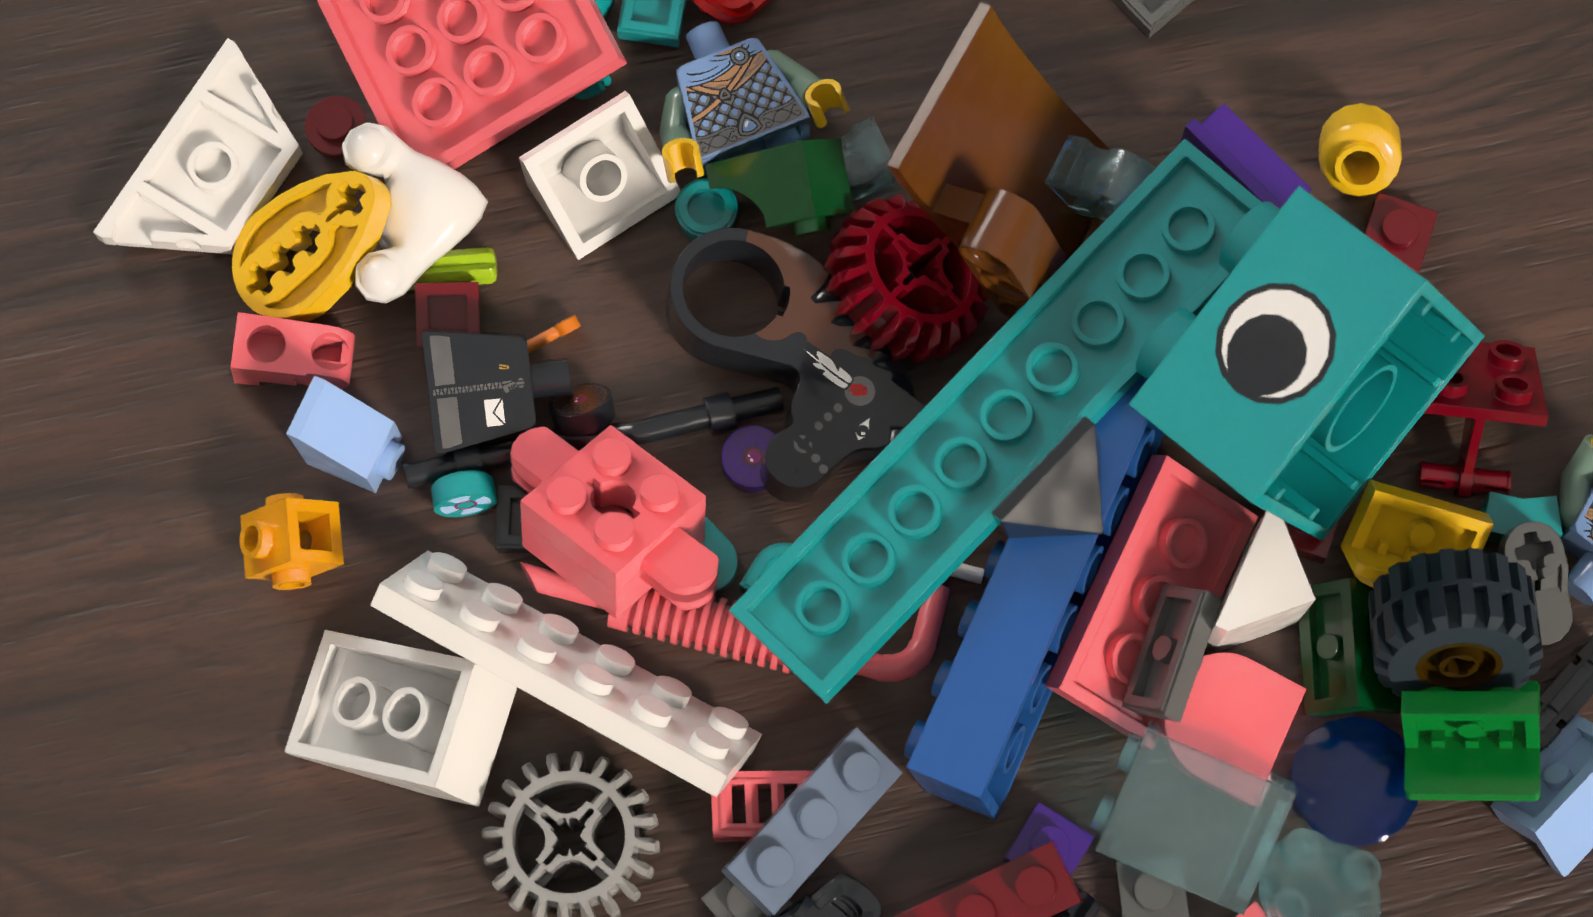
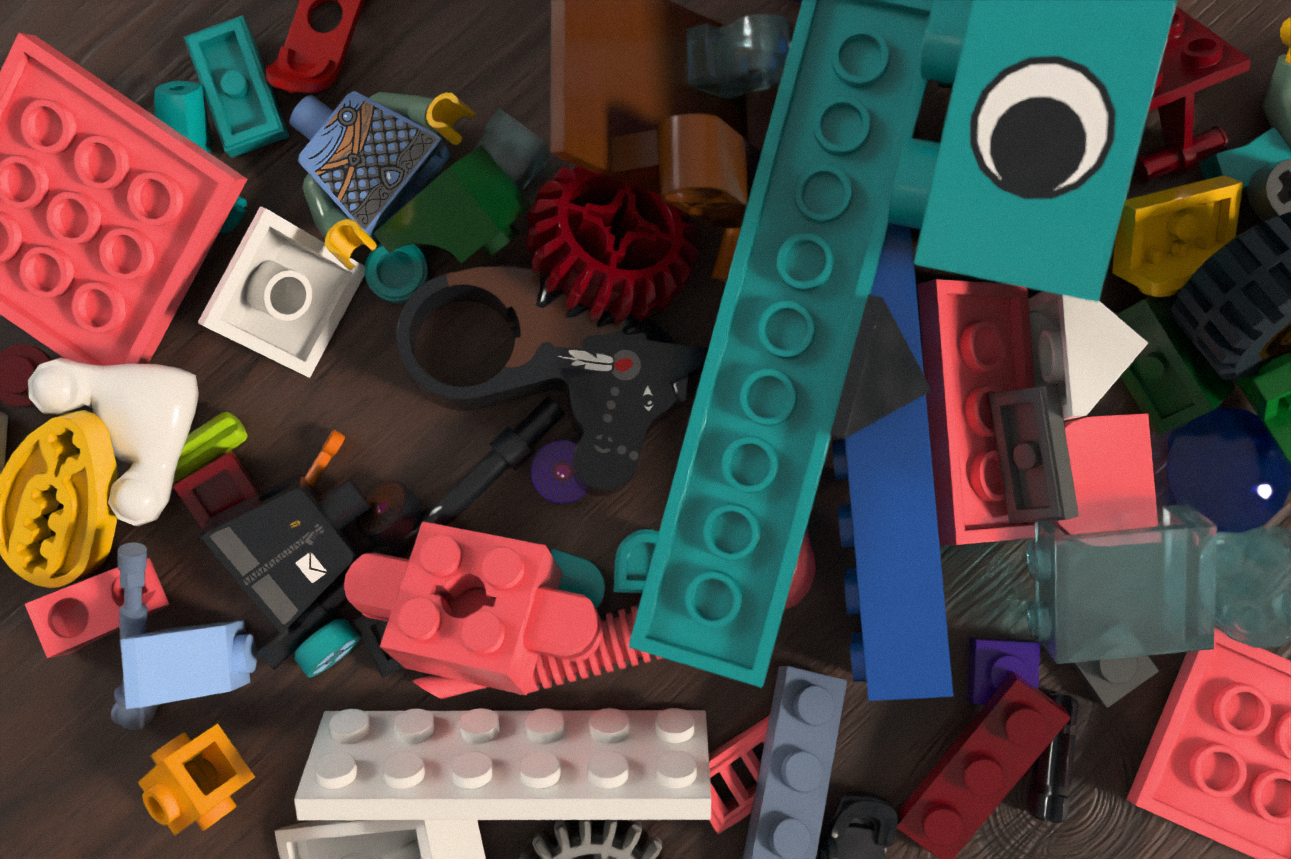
camera: 30 degrees left, 10 degrees up
none -> sand blue piece [111,543,159,730]

